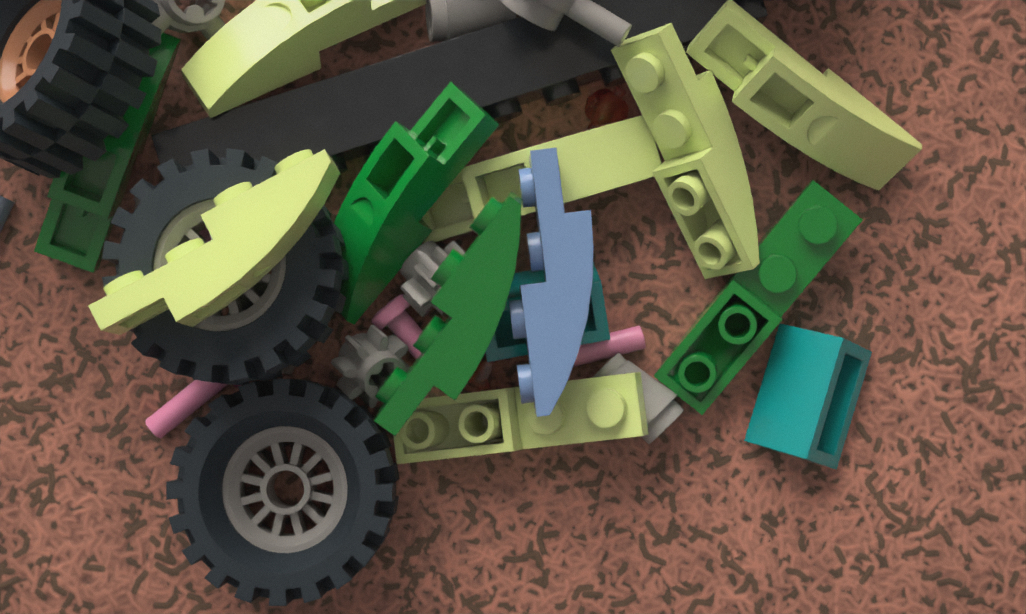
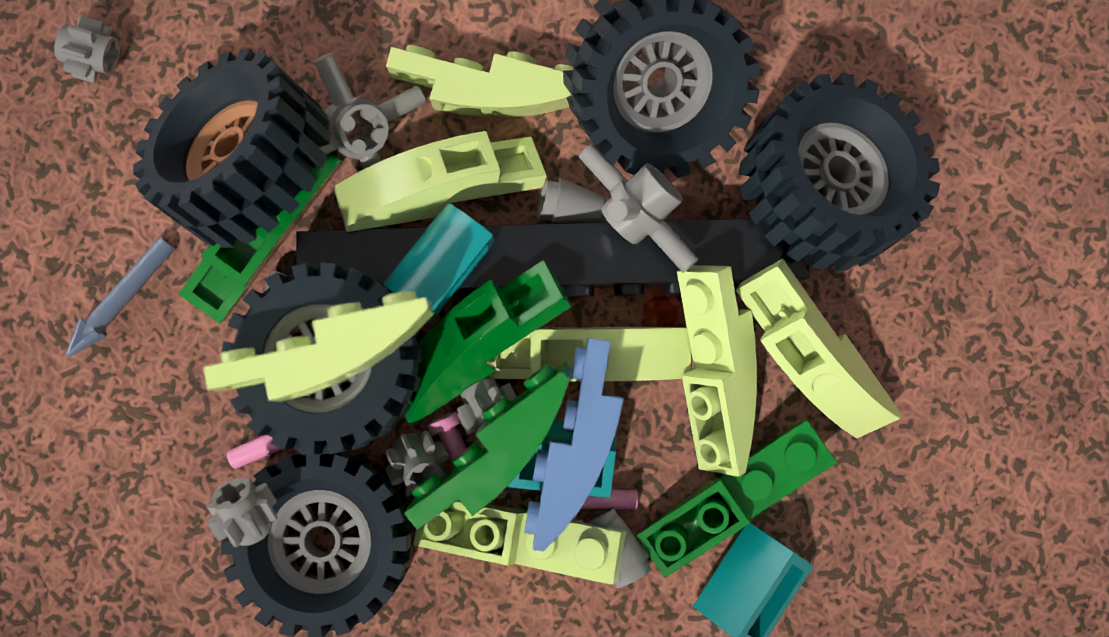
camera: 10 degrees right, 0 degrees up
none -> light grey gear [206,478,278,547]
none -> teal brick [384,203,496,322]

